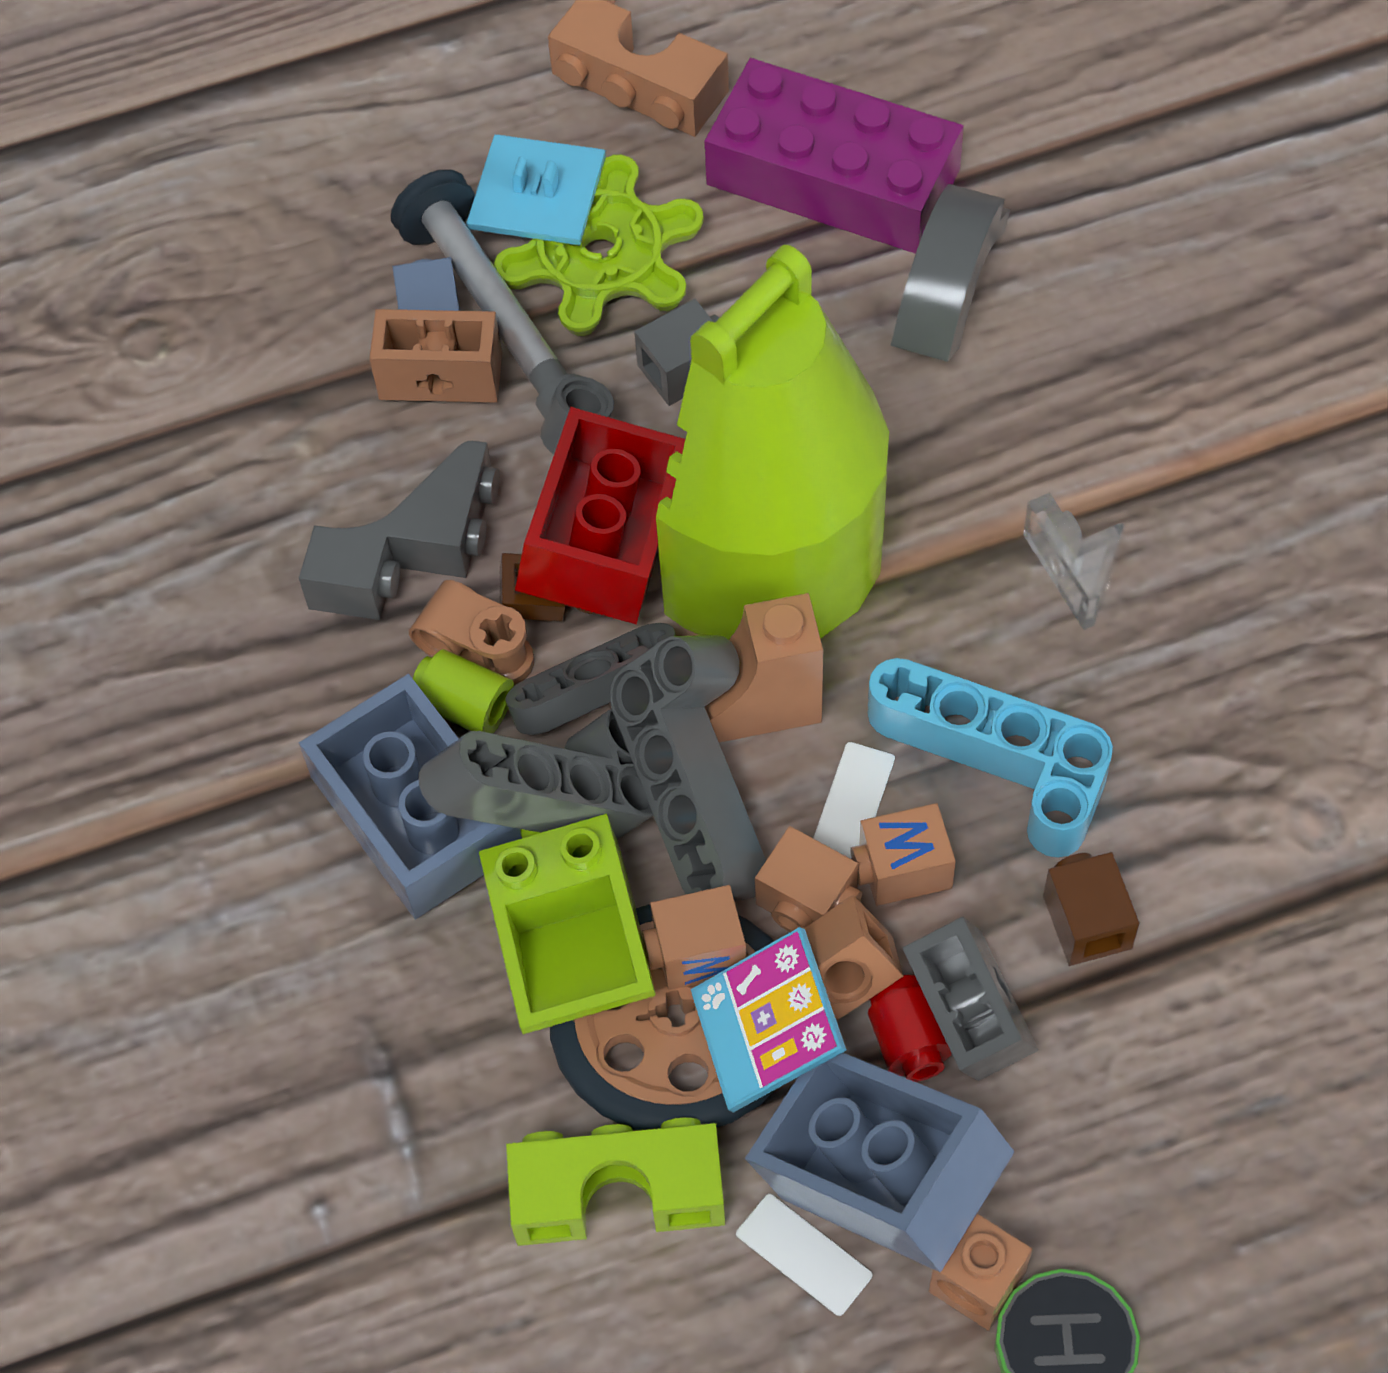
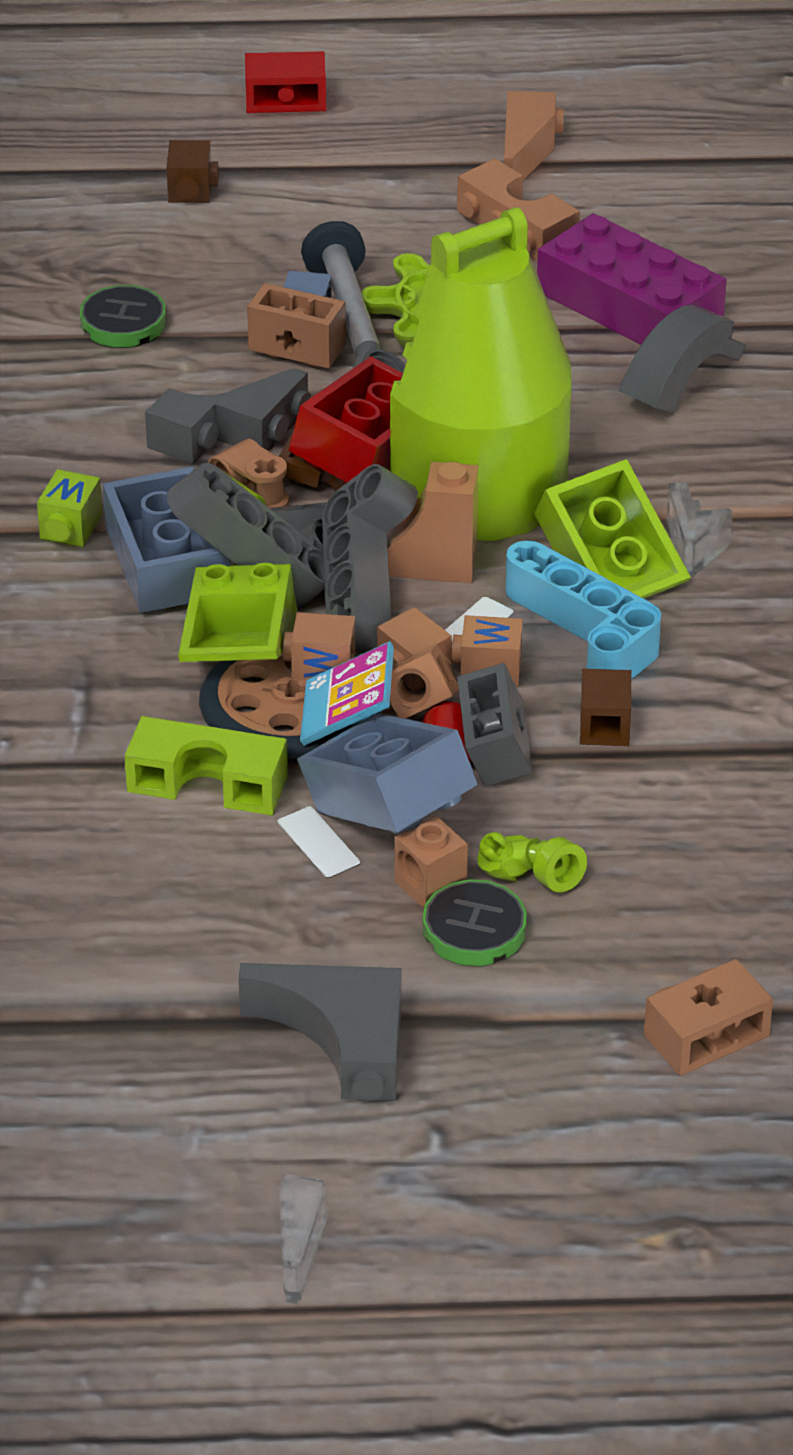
camera: 15 degrees right, 20 degrees down
medium azure piece [466,134,606,245] -> none
none -> lime brick [37,469,103,547]
none -> tile [80,285,166,348]
none -> reddish brown brick [166,140,219,203]
none -> lime arm [477,832,587,893]
none -> lime slope [534,459,691,599]

